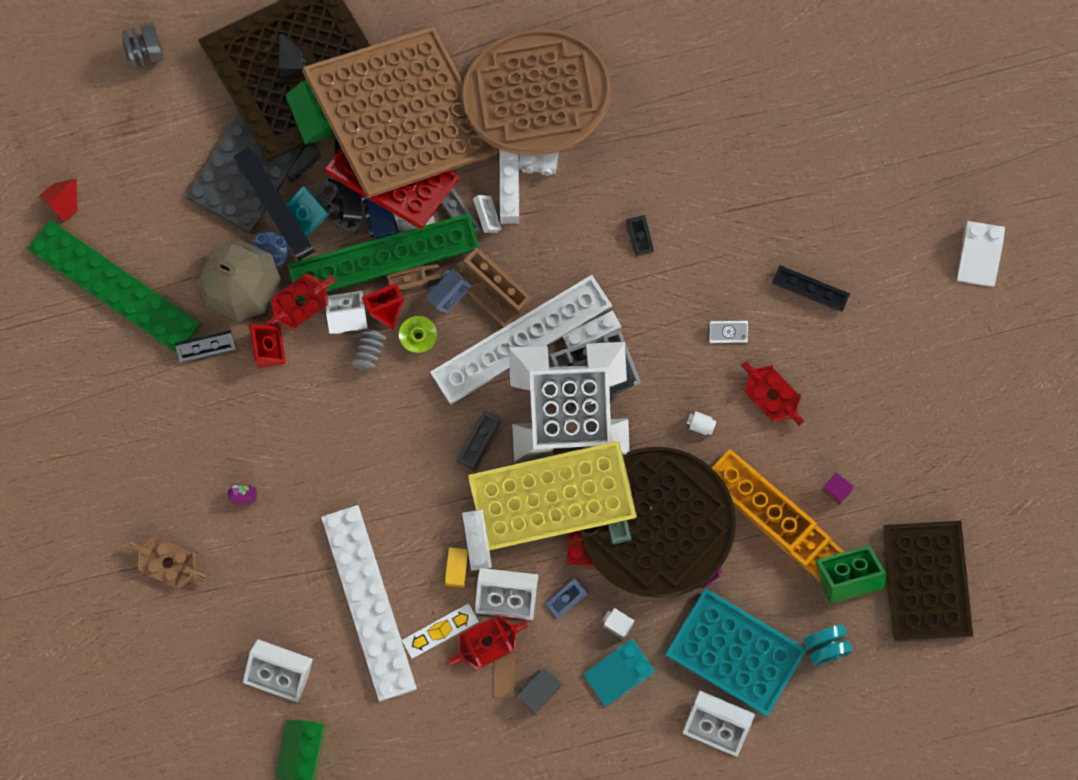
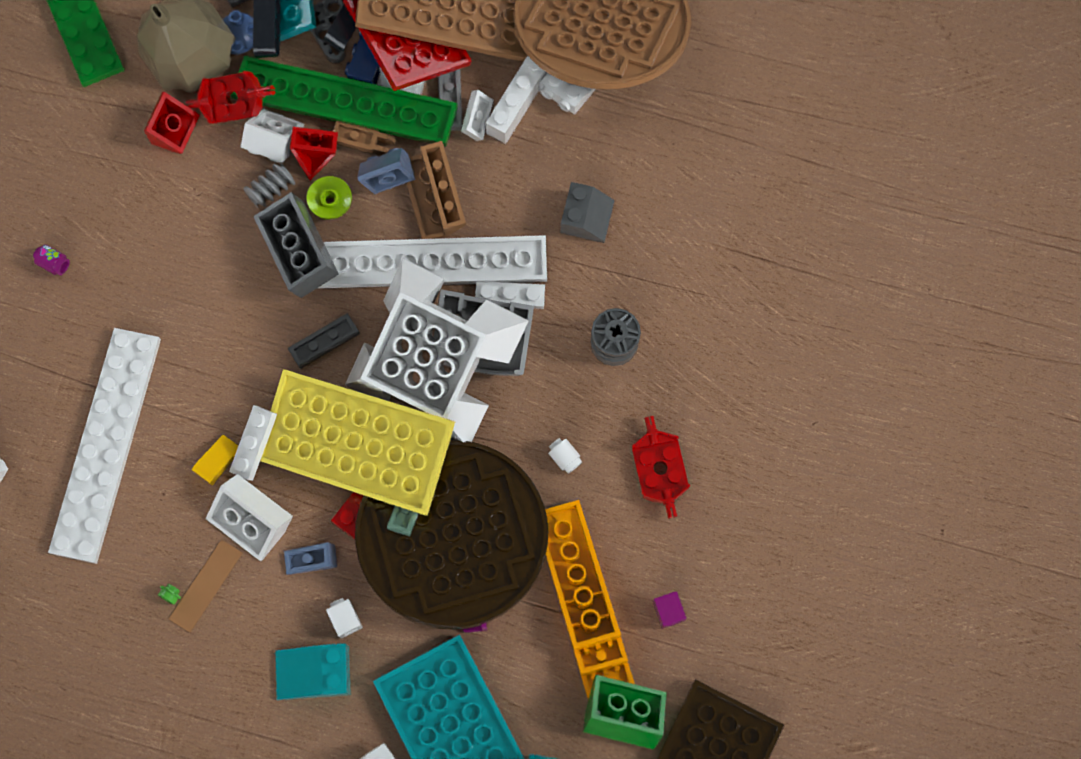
camera: 30 degrees right, 0 degrees up
plate [175,330,236,362] -> none
sticker [402,603,479,659] -> none
red plate [447,615,528,671] -> none
dark grey brick [517,667,562,715] -> none
pearl dark grey slope [626,215,654,256] -> none
slope [709,321,748,343] -> none
black plate [772,265,850,312] -> none
white slope [957,221,1005,287] -> none
none -> bright green plate [158,584,181,605]
none -> dark grey brick [253,192,339,298]
none -> dark grey slope [560,182,615,243]
none -> dark grey wheel [590,308,641,366]

